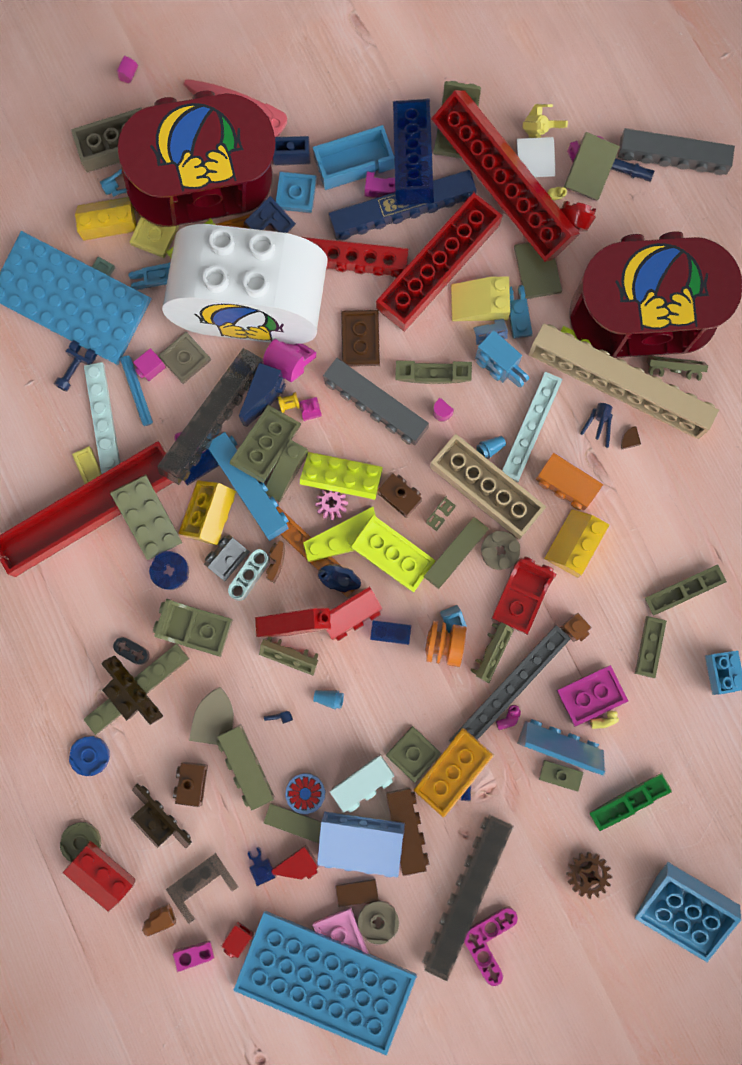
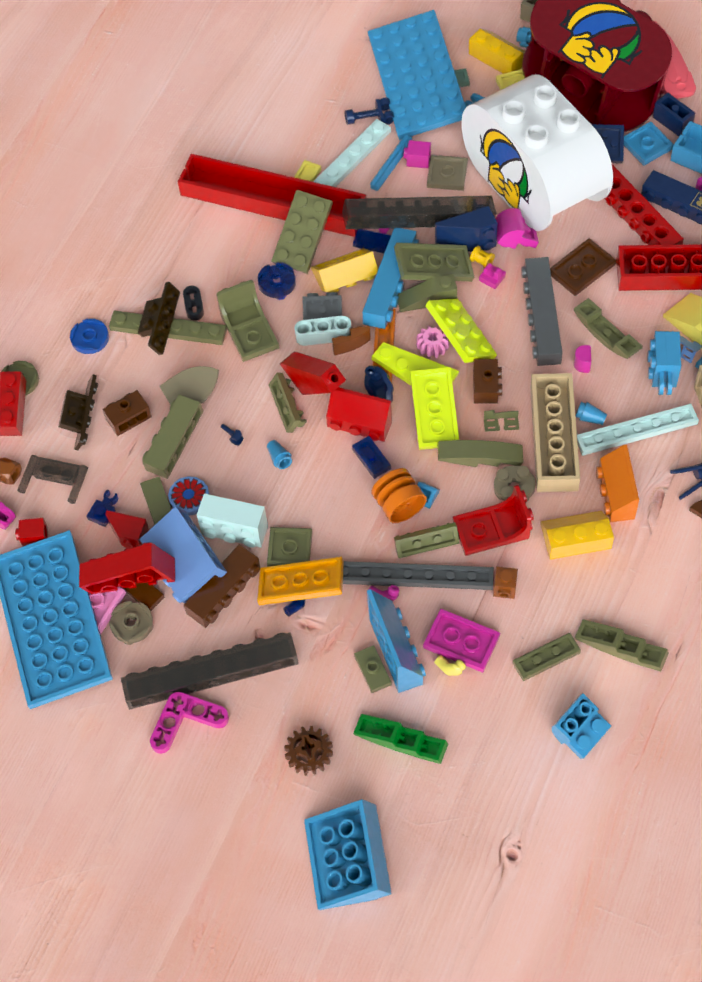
camera: 50 degrees right, 20 degrees down
none -> red wedge [79,542,175,595]

